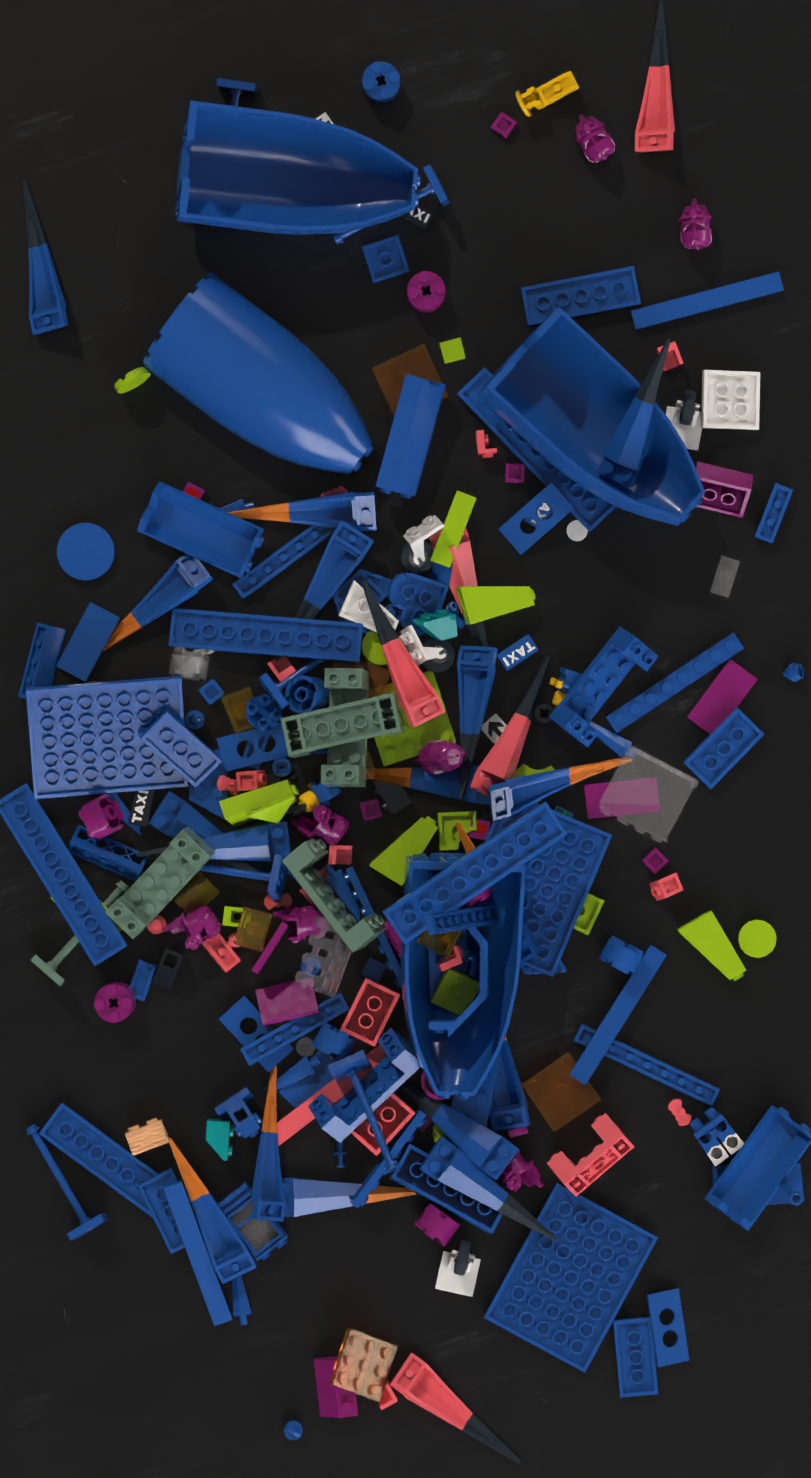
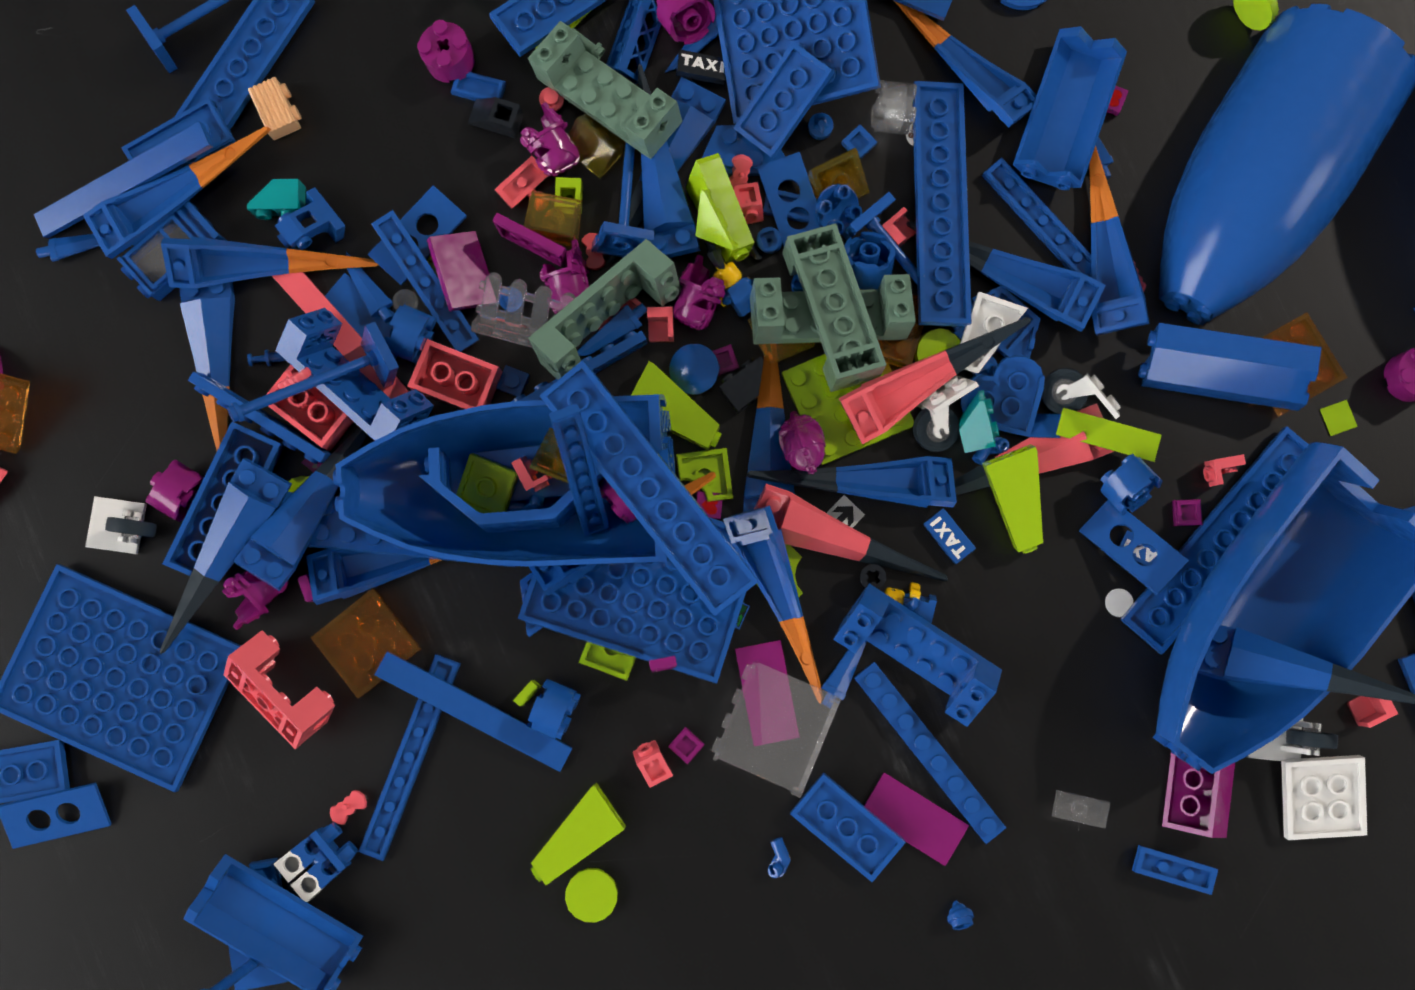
camera: 95 degrees right, 5 degrees down
none -> coral piece [277,367,311,389]
none -> lime tile [513,680,541,706]
none -> magenta tile [649,656,677,673]
none -> blue dish [669,344,720,395]
none -> blue arm [768,837,791,878]
none -> blue brick [1100,454,1163,515]

